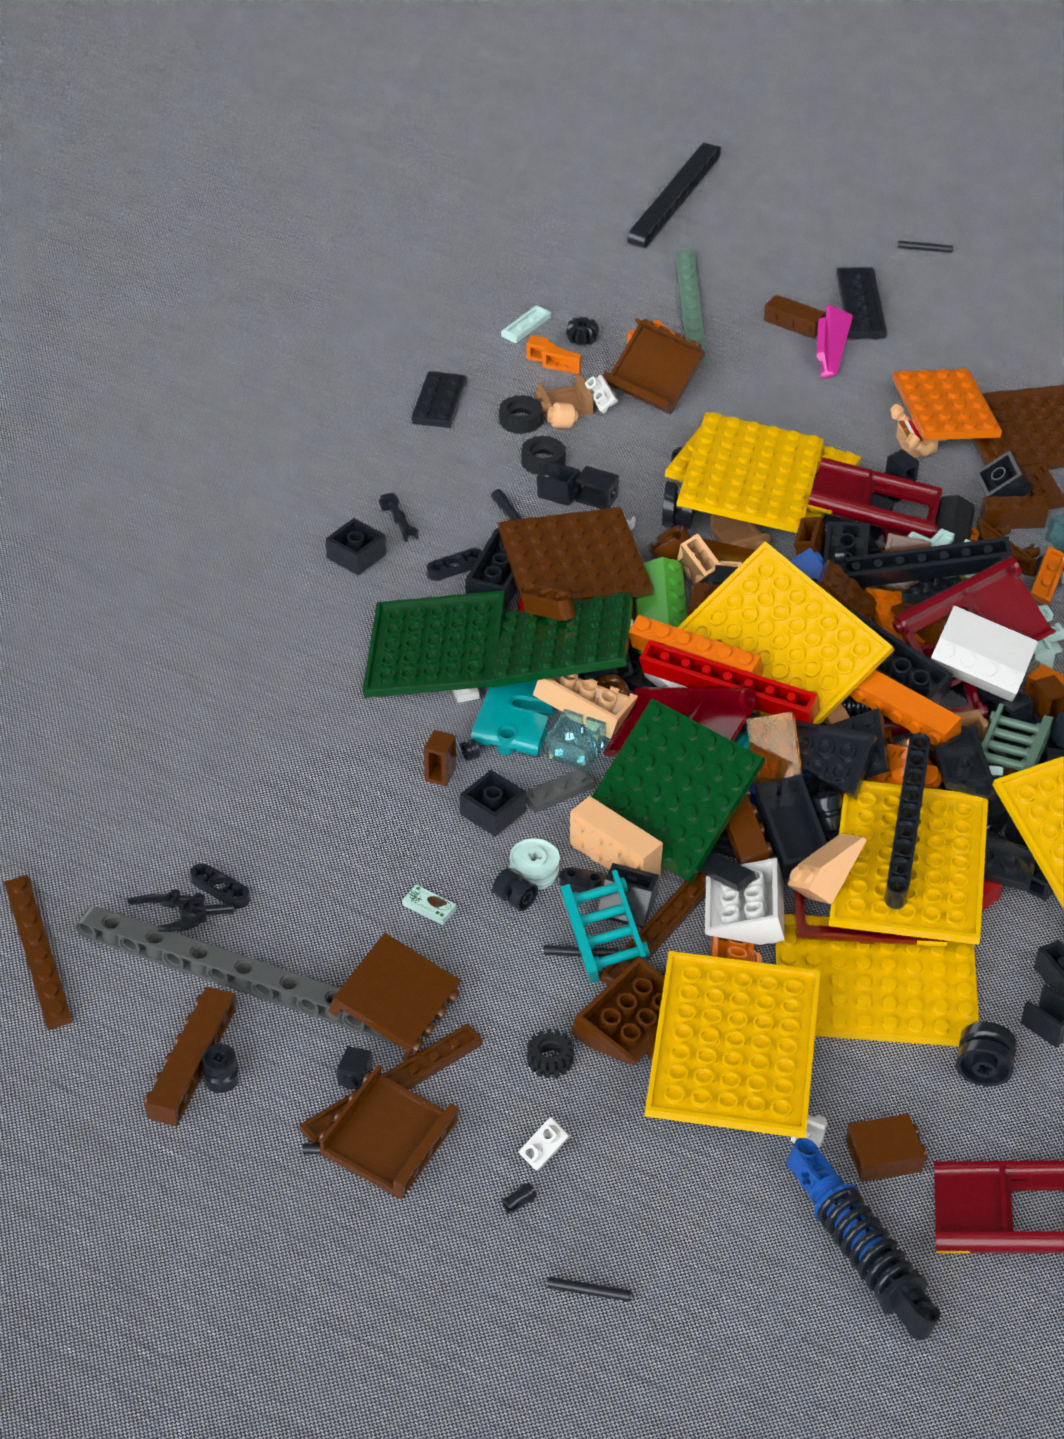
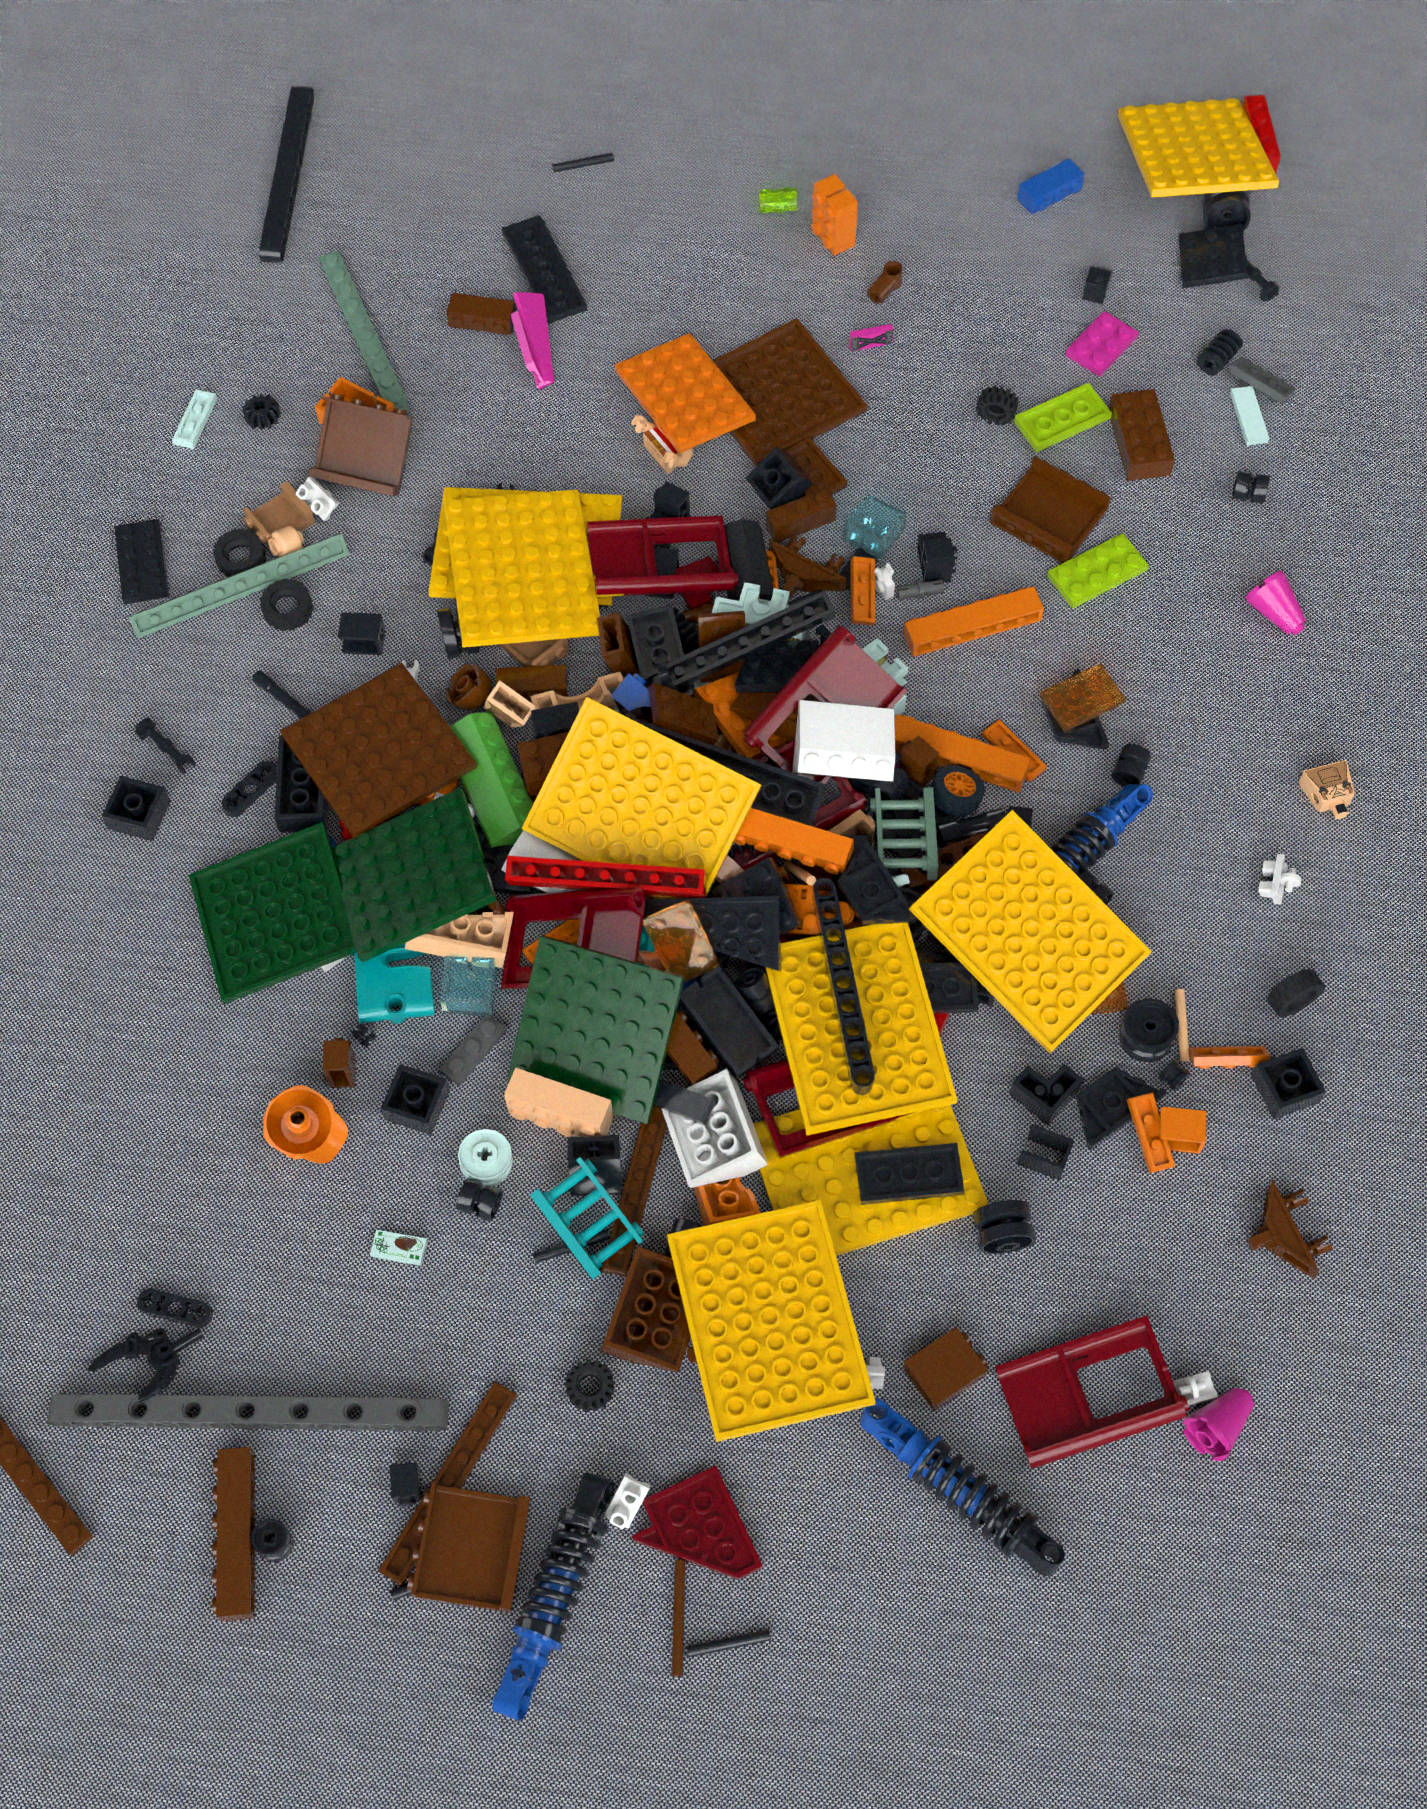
camera: 20 degrees left, 20 degrees up
reddish brown panel [328,932,461,1061] -> none
black pin [501,1183,537,1215] -> none
reddish brown beam [520,584,576,621] -> none
orange slope [526,335,582,375] -> none
black piece [536,462,582,506] -> none
black plate [559,867,606,893] -> none
orange brick [628,615,764,676] -> none
light nougat slope [787,834,867,904] -> none
none -> sand green plate [128,533,350,638]
none -> orange piece [263,1085,348,1164]
none -> black piece [492,1472,614,1721]
none -> dark red wing [632,1466,763,1580]
none -> reddish brown bar [672,1560,686,1677]
none -> black plate [854,1143,965,1205]

